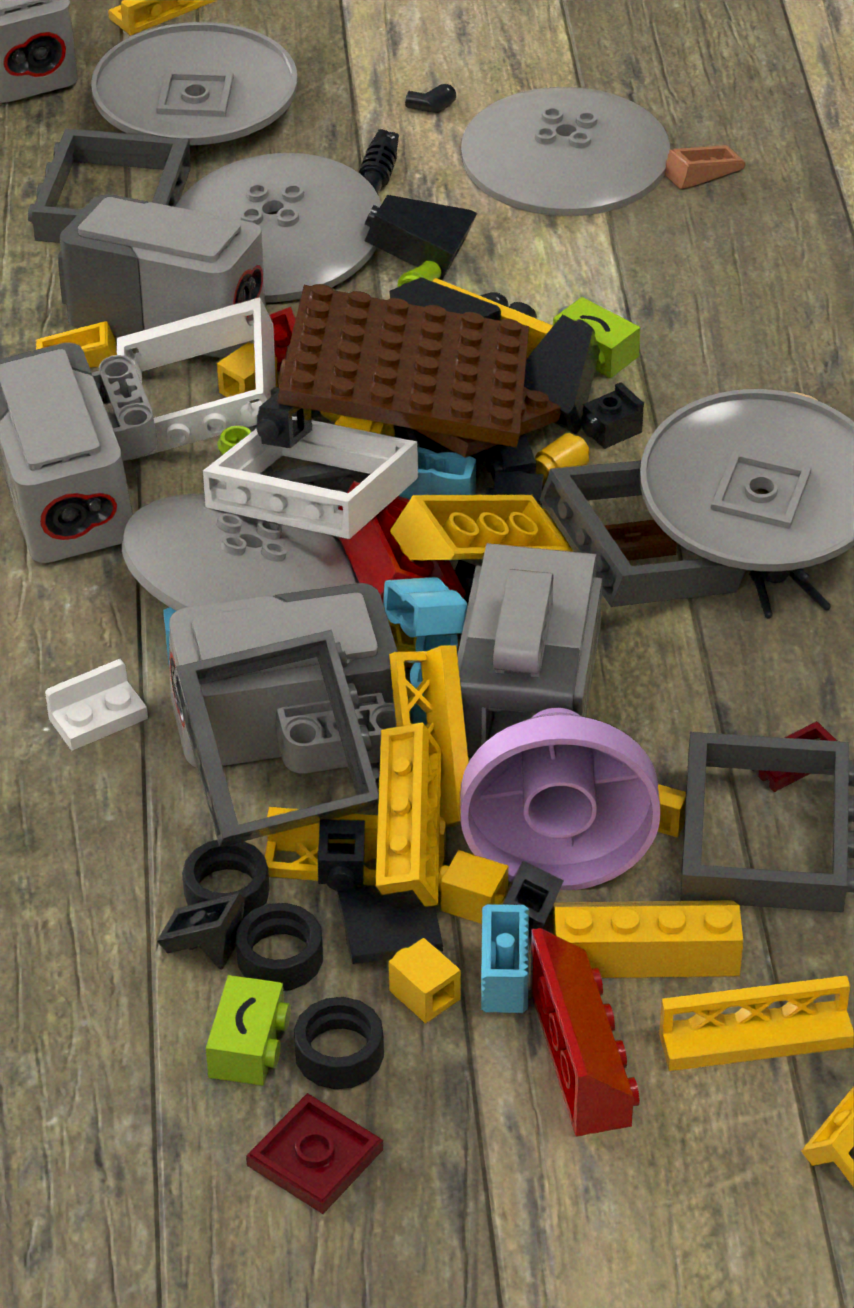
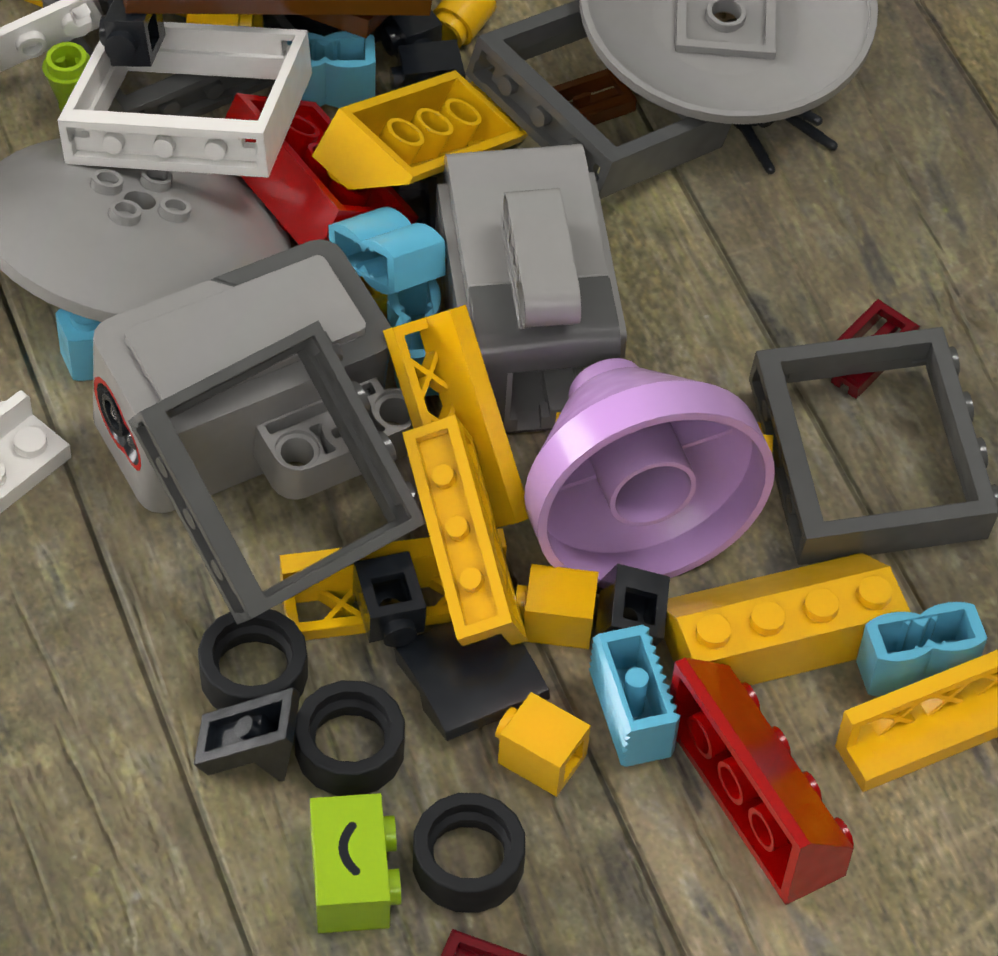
camera: 20 degrees left, 10 degrees up
none -> medium azure brick [856,602,987,697]

